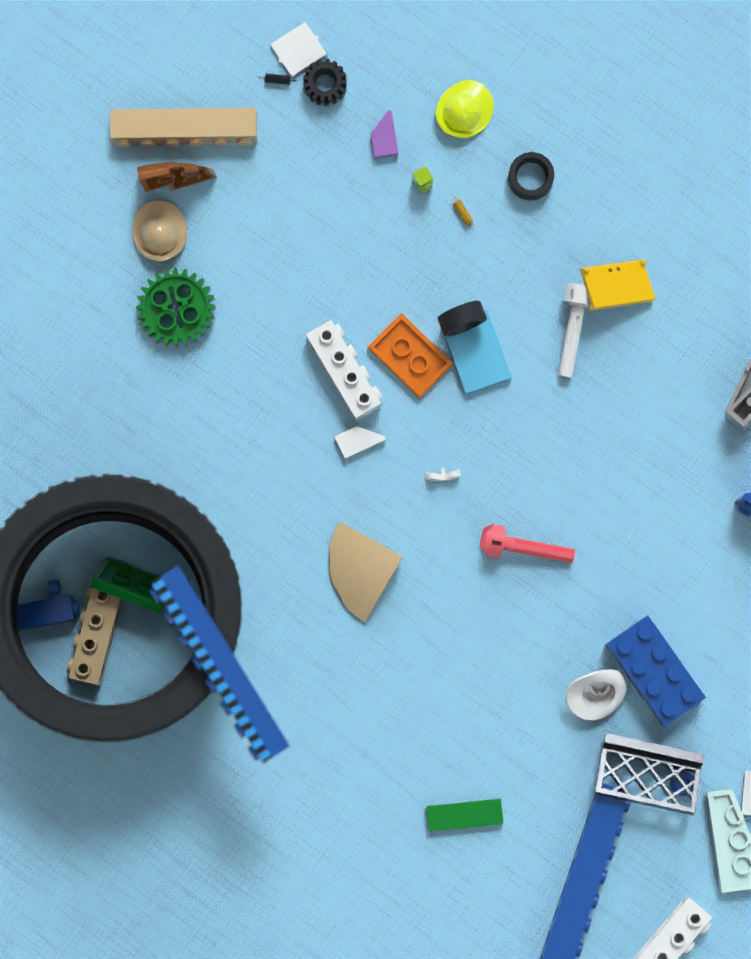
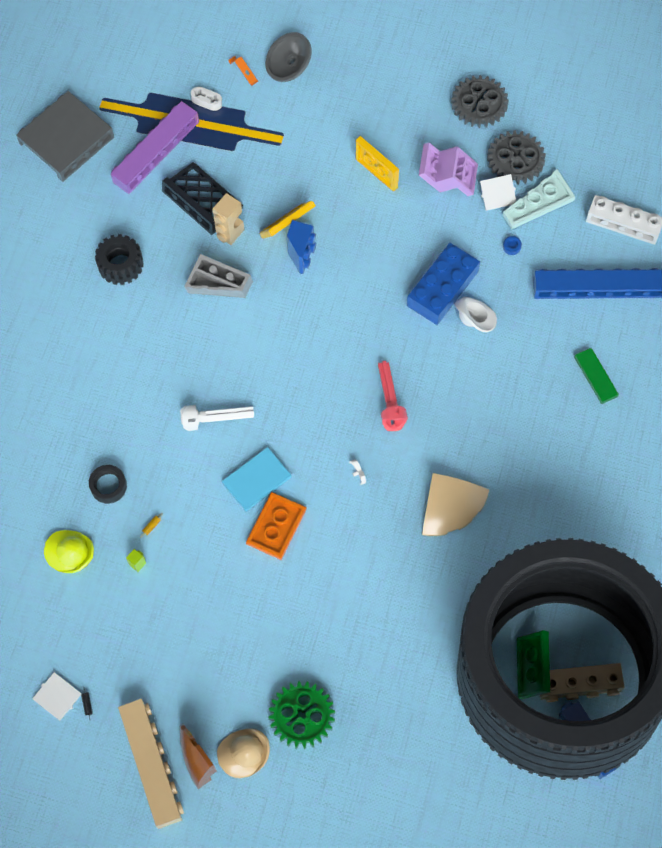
camera: 110 degrees left, 15 degrees down
blue brick [149,566,290,764] -> none
black tyre [303,59,347,106] -> none
white brick [306,320,383,421] -> none
white tile [334,426,386,459] -> none
medium lavender tile [371,110,398,159] -> none
black tyre [437,300,487,337] -> none
yellow door [580,260,656,311] -> none
fence [594,733,705,816] -> none

